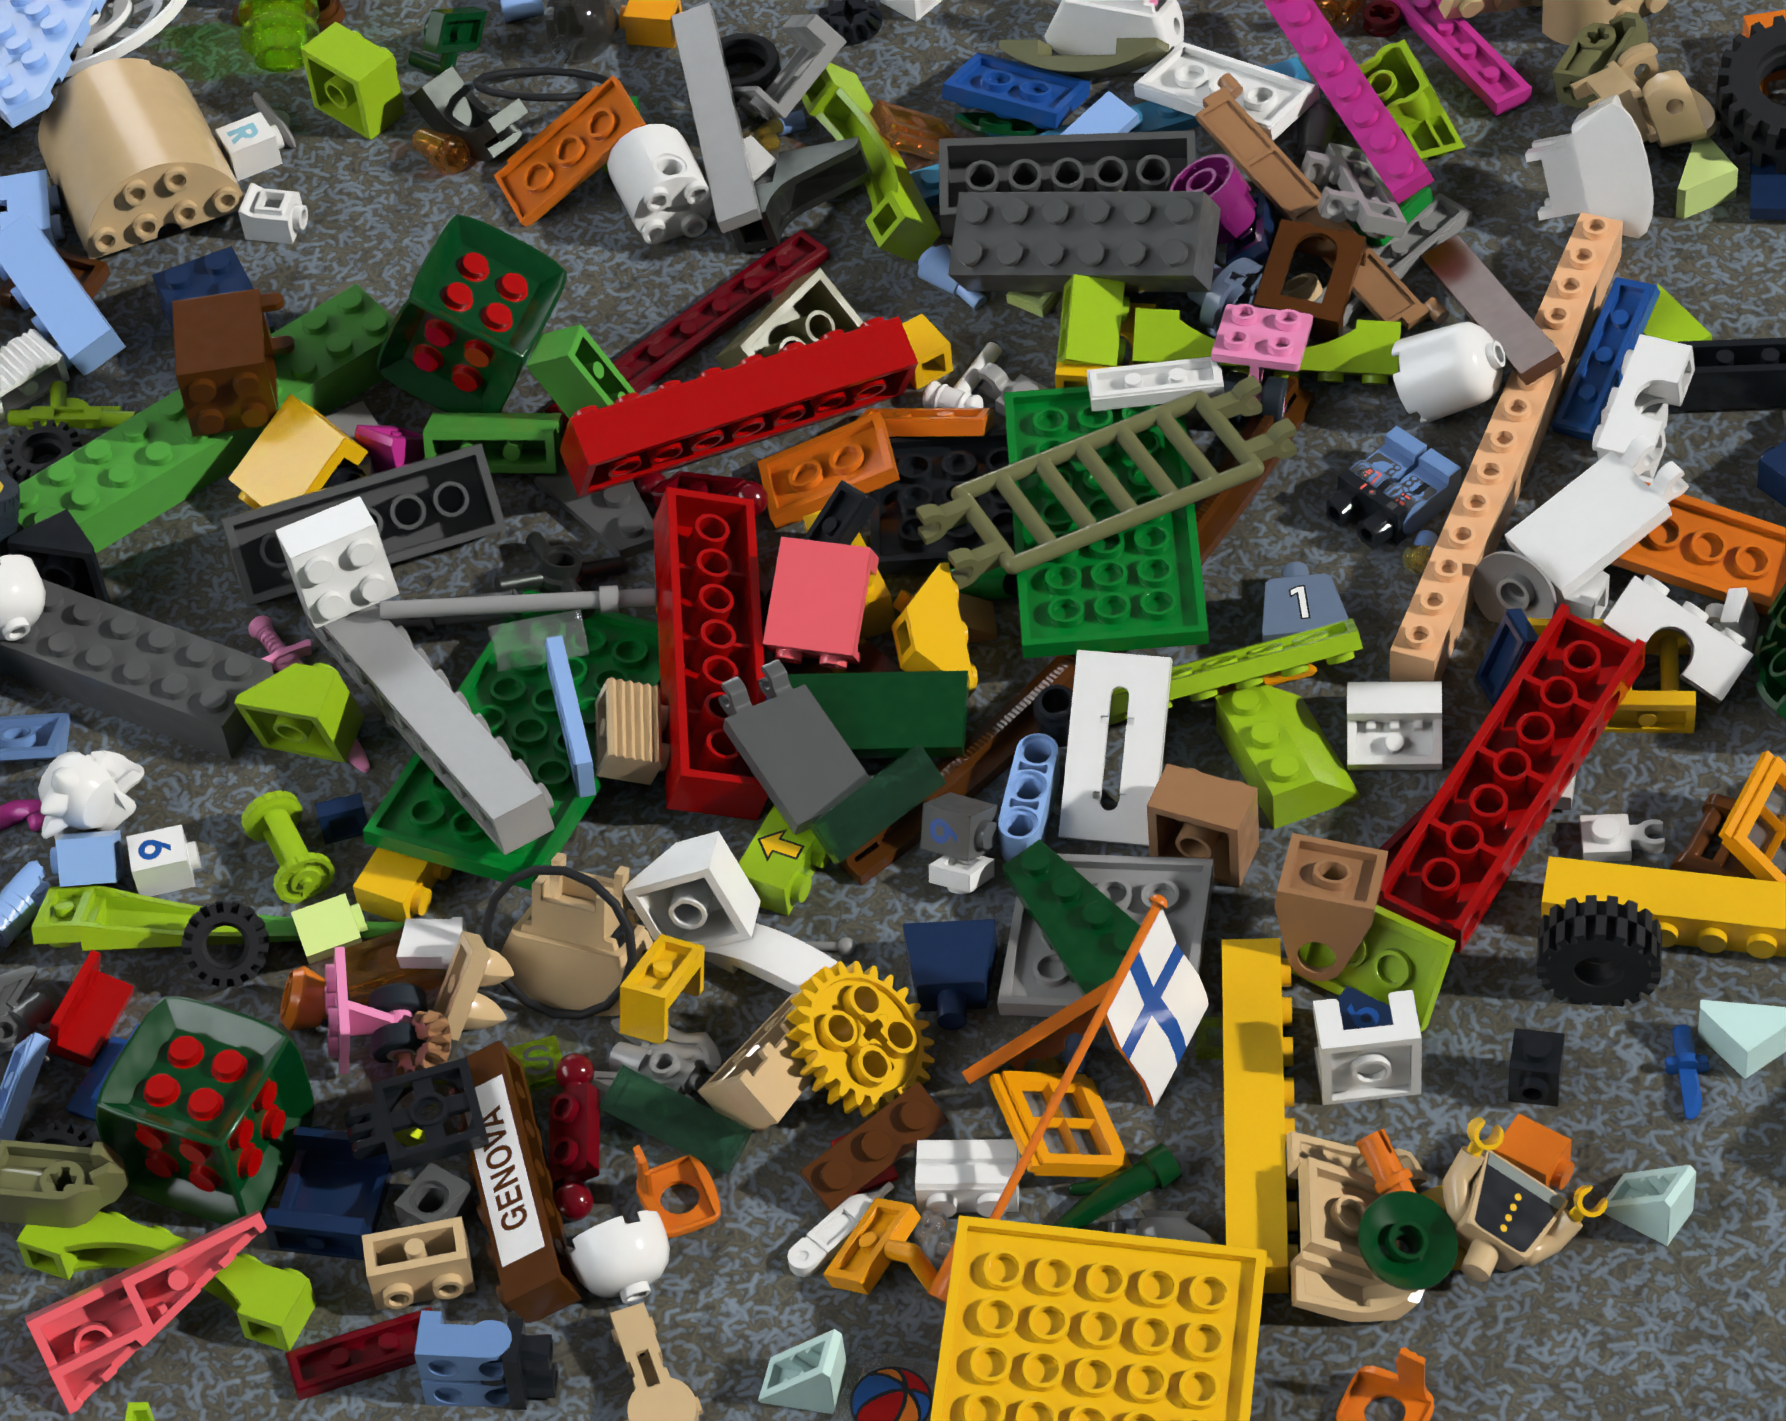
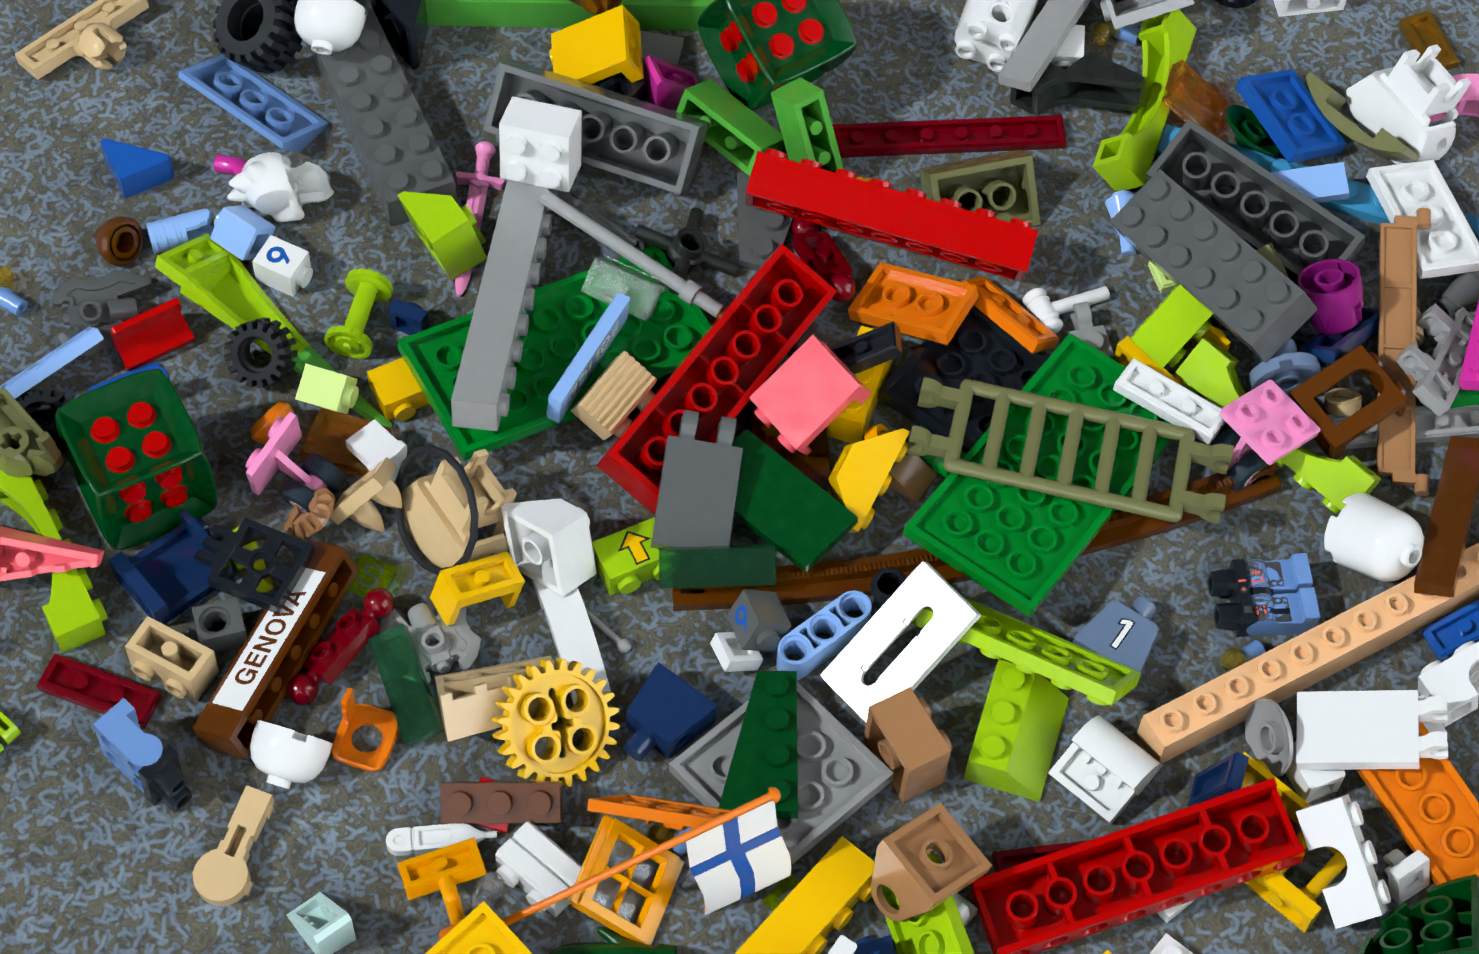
camera: 30 degrees right, 10 degrees up
yellow brick [902,314,953,390] -> none

